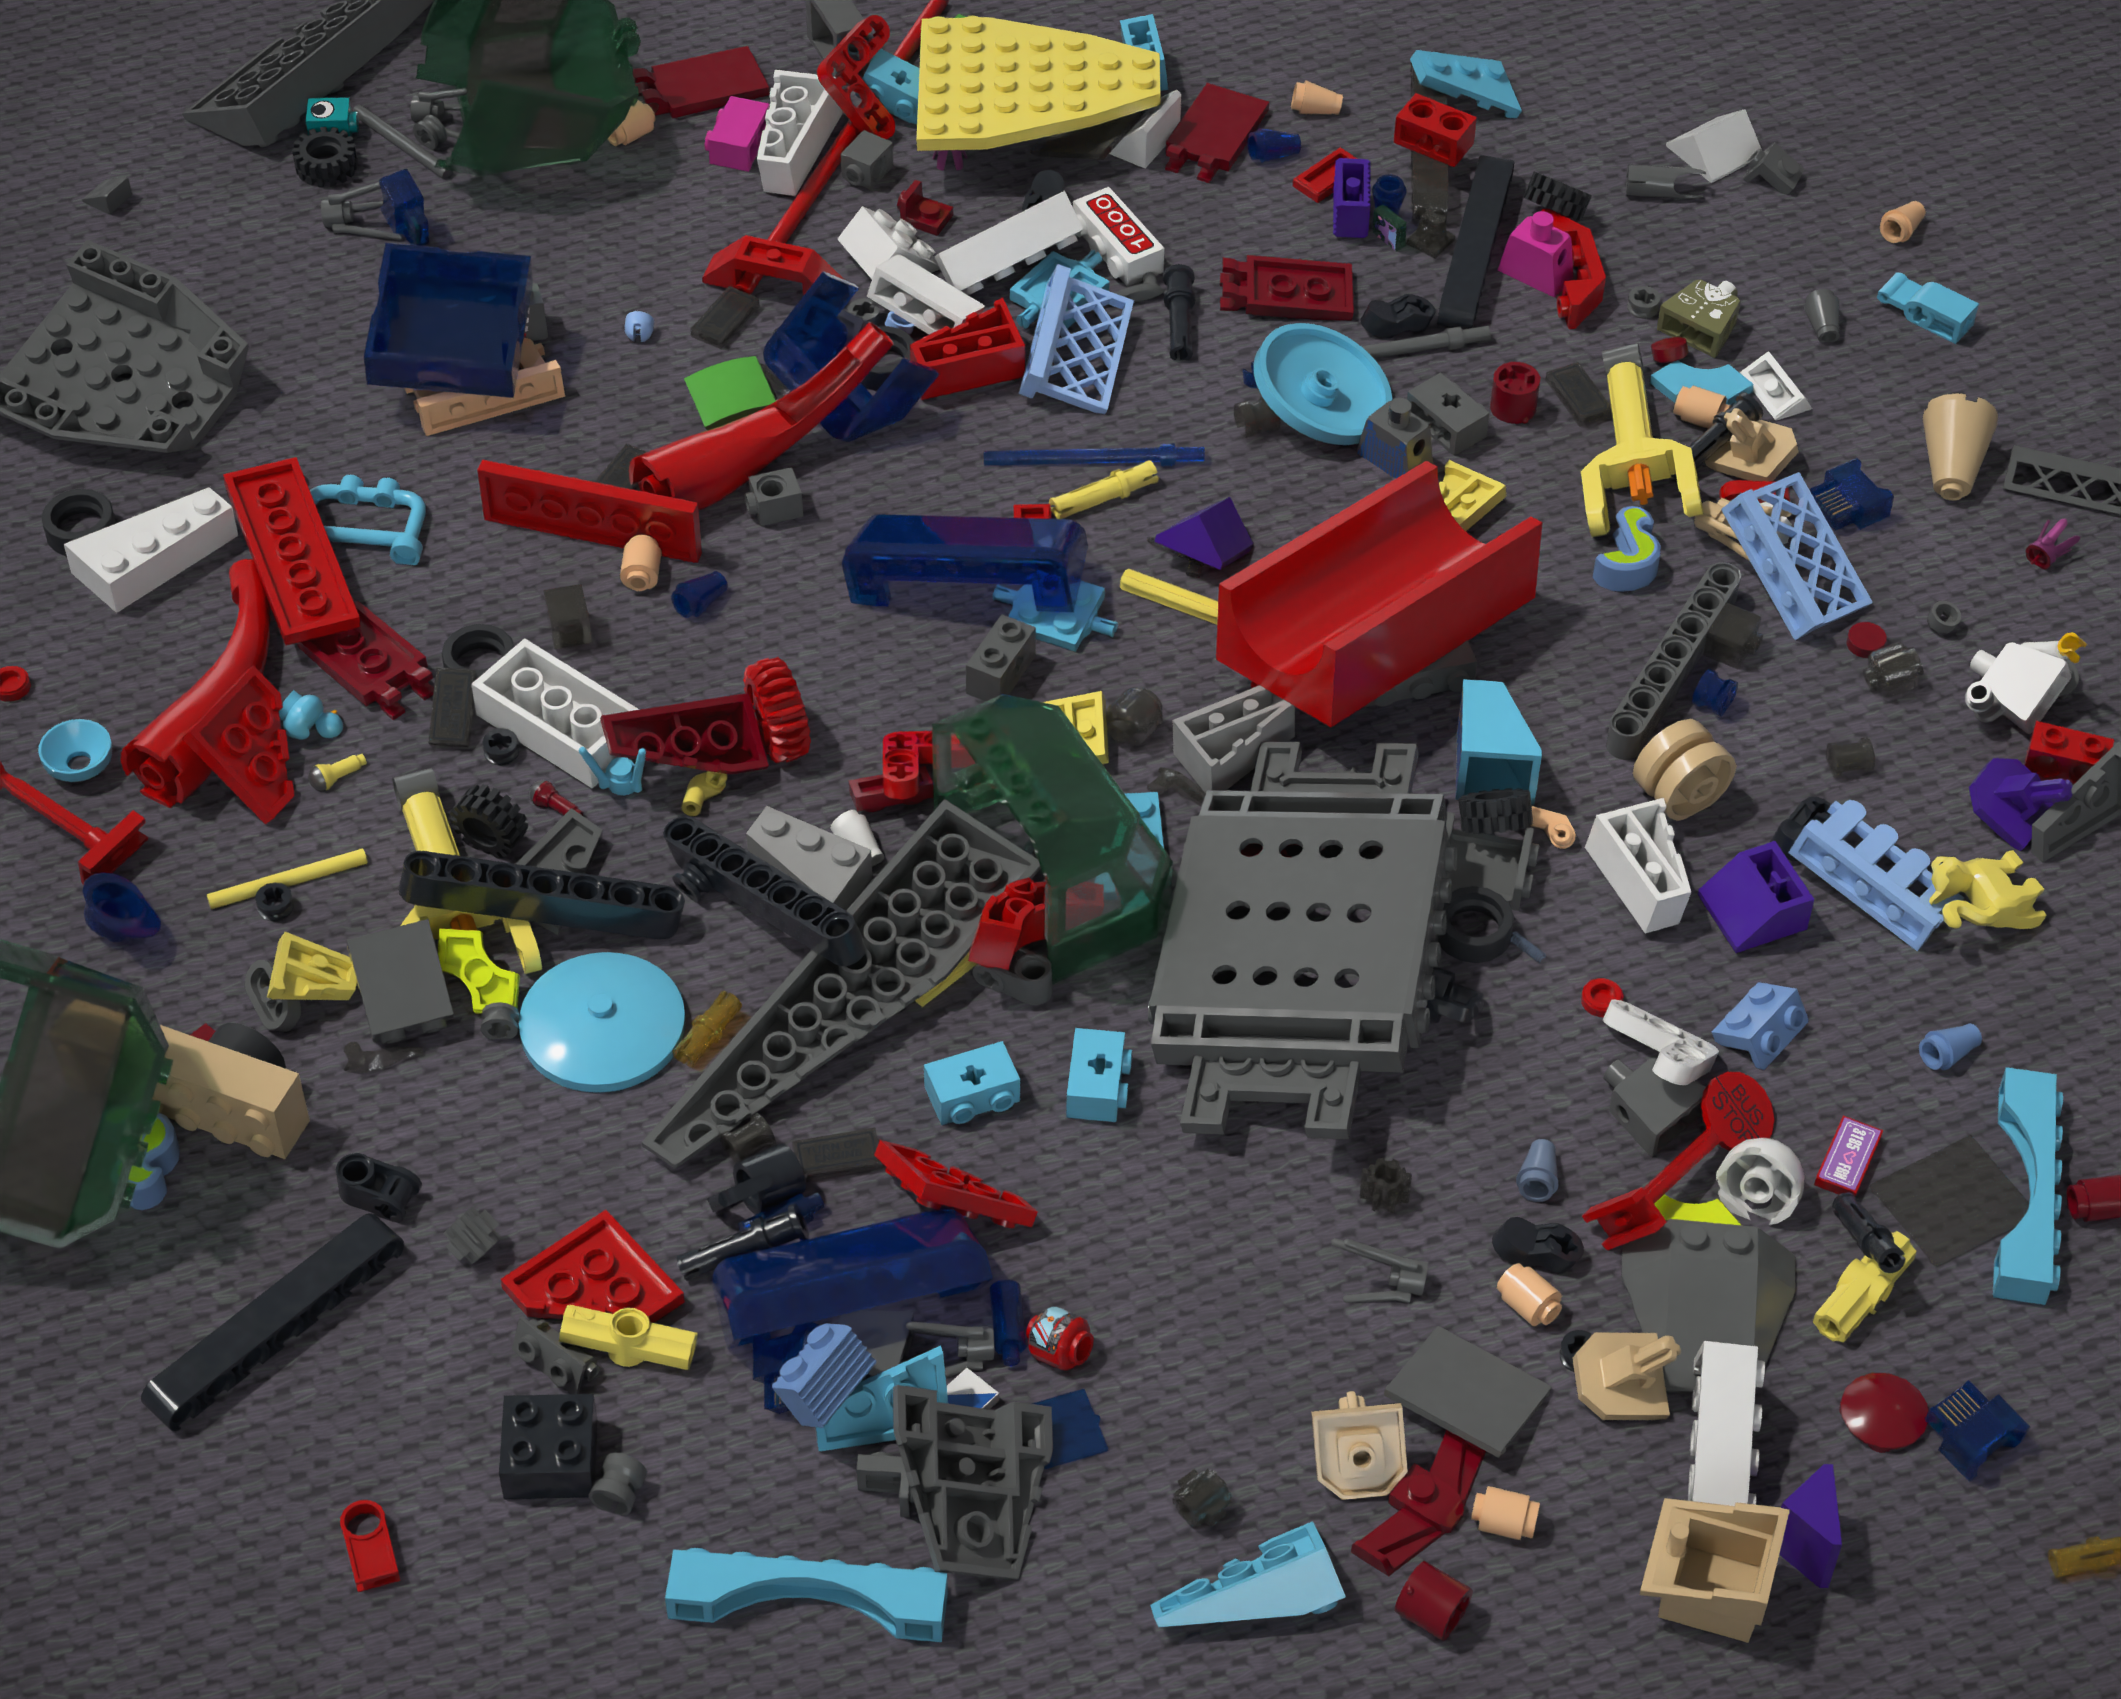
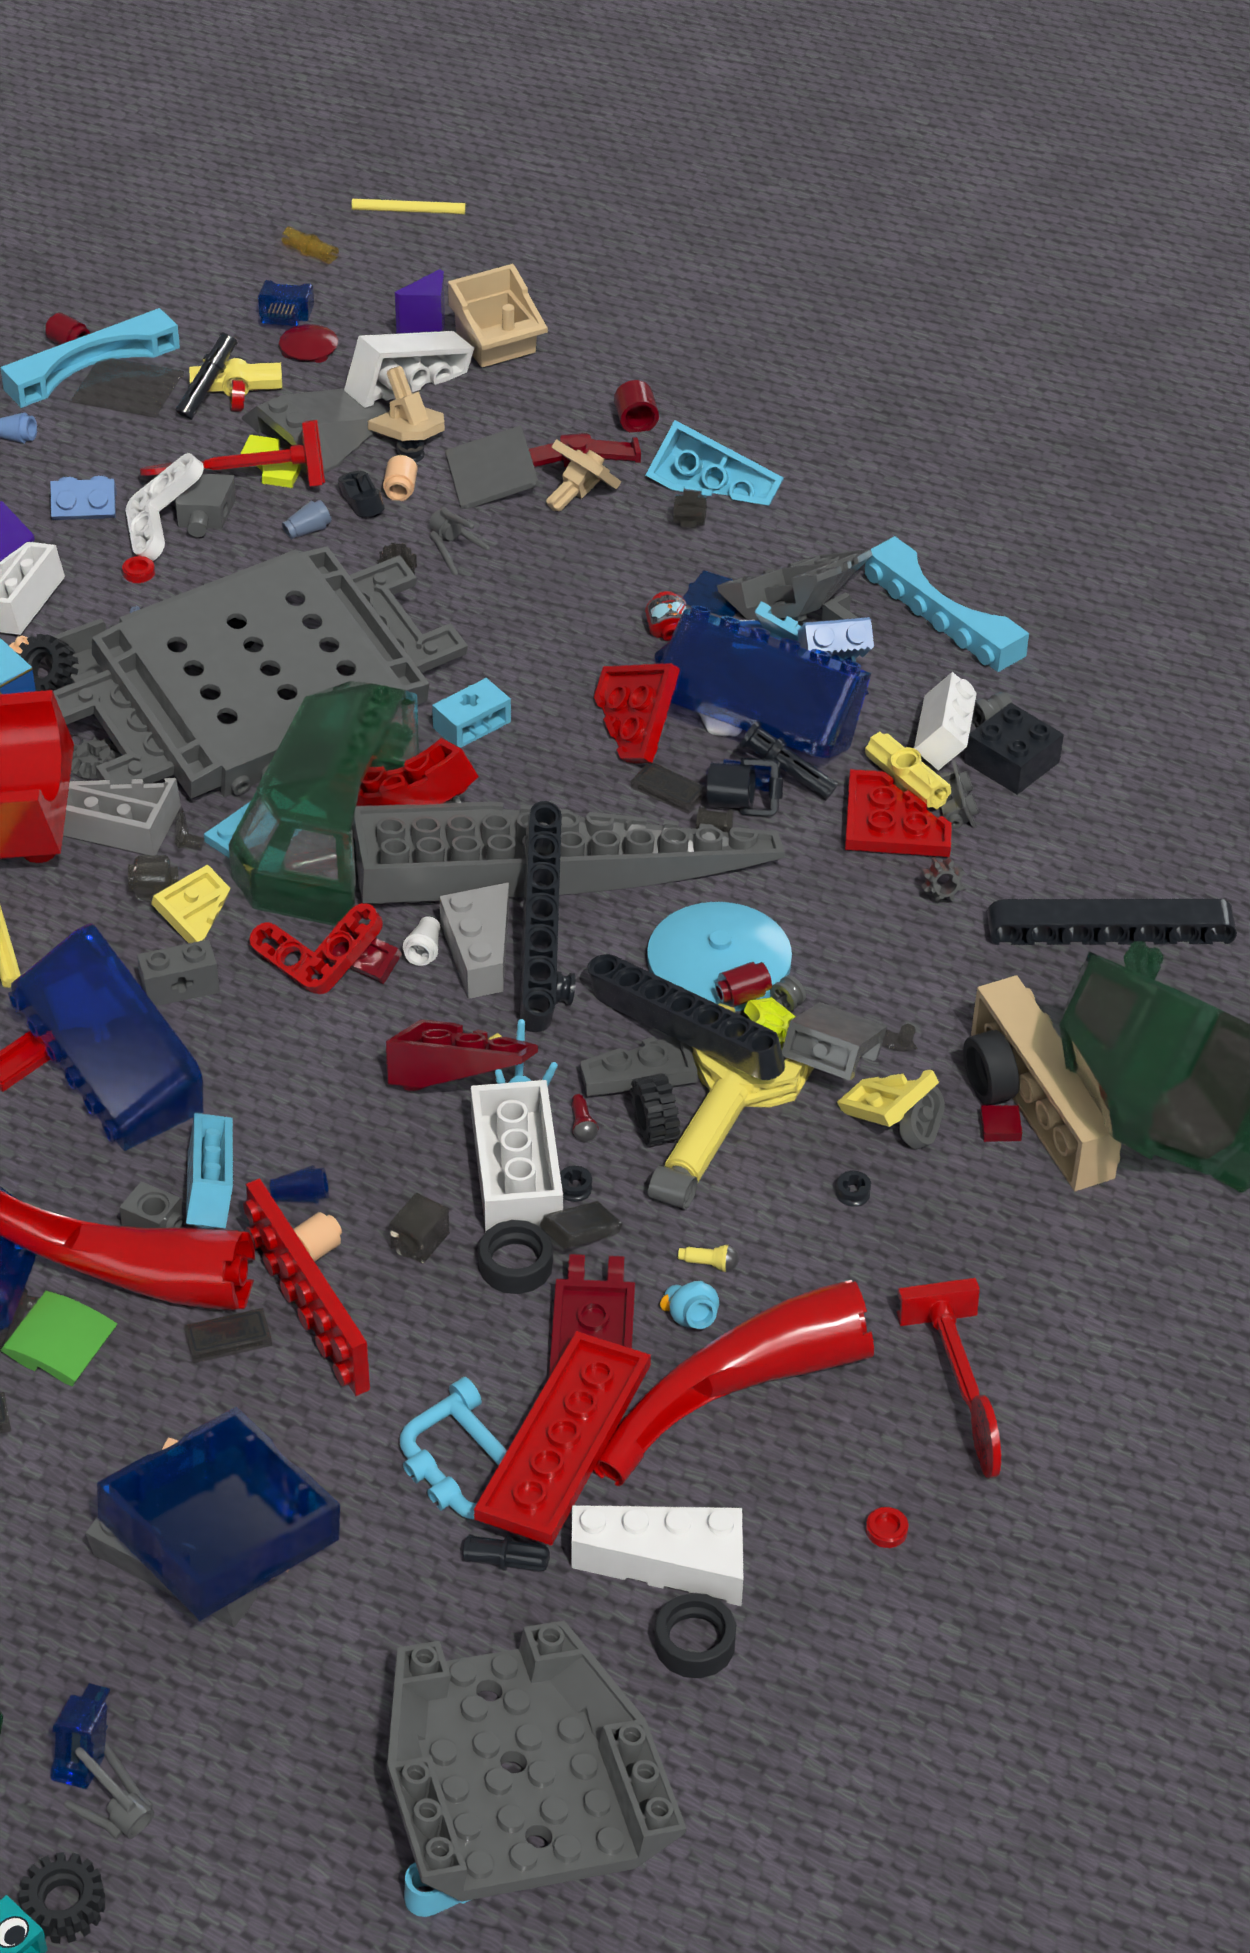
camera: 135 degrees left, 5 degrees down
medium azure piece [38,719,112,782] -> none
clear blue piece [82,873,161,943] -> none
red plate [181,665,294,824] -> none
light yellow bar [207,848,368,910] -> none
black piece [336,1153,422,1223] -> none
red piece [340,1500,400,1592] -> none
light blue hinge [624,311,654,342] -> none
clear yellow pin [672,990,742,1068] -> none
red gear [743,657,811,763] -> none
medium azure brick [924,1041,1020,1125] -> none
light nougat brick [1471,1486,1540,1540] -> none
white cylinder [1716,1138,1805,1225] -> none
tile [1814,1115,1883,1196] -> none
none -> medium azure brick [186,1113,233,1229]
none -> red tile [231,380,245,411]
none -> dark red brick [715,962,772,1007]
none -> white brick [914,672,976,770]

